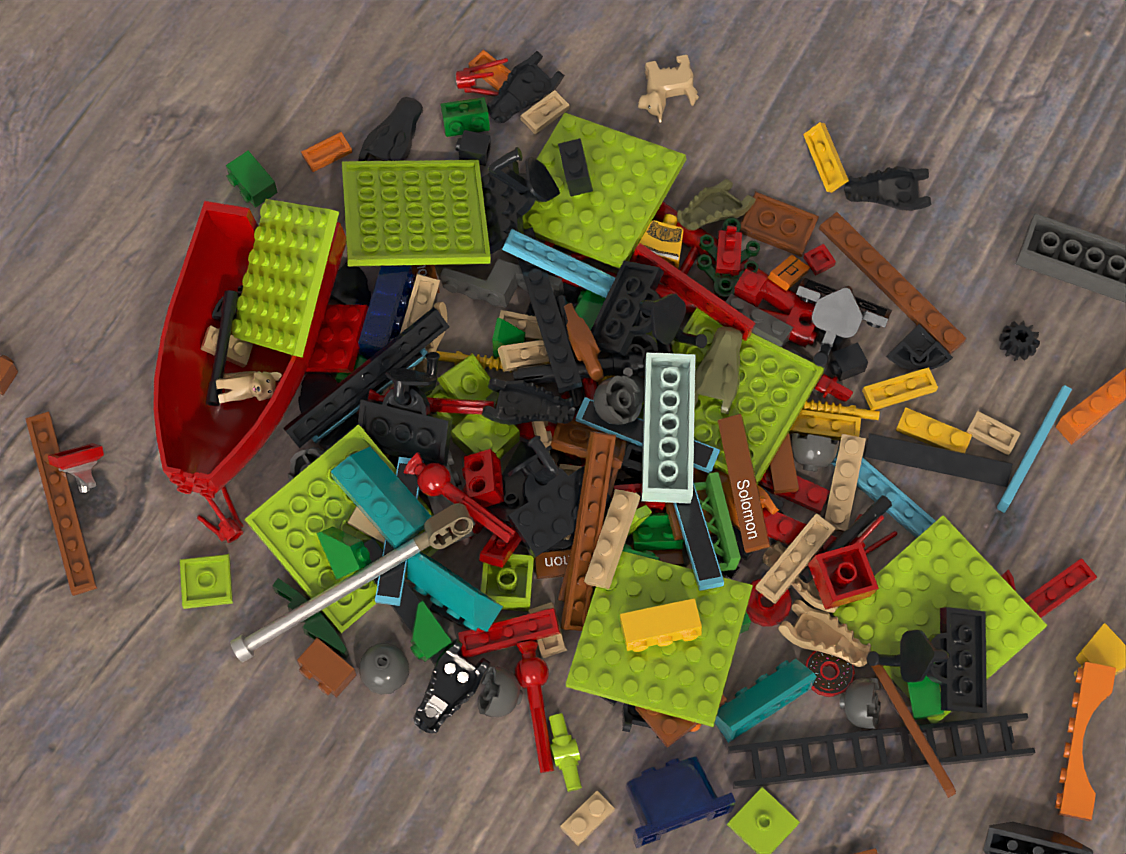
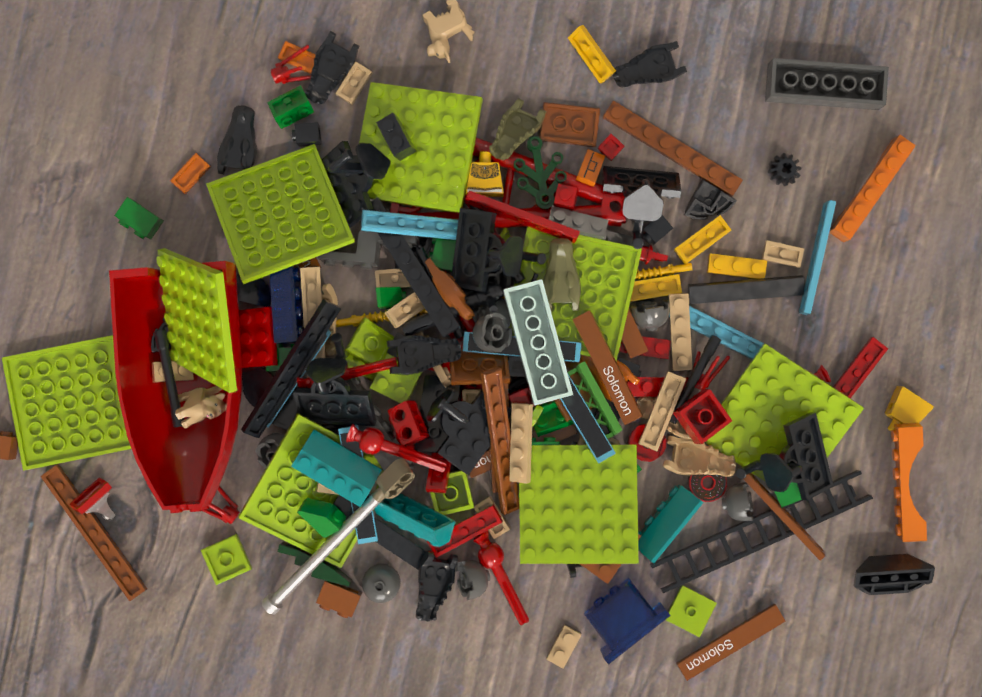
camera: 15 degrees left, 20 degrees up
green slope [410,601,452,662] -> none
lime pin [549,713,582,792] -> none
yellow brick [620,598,702,652] -> none
red plate [715,226,742,275] -> none
none -> lime plate [2,335,131,471]

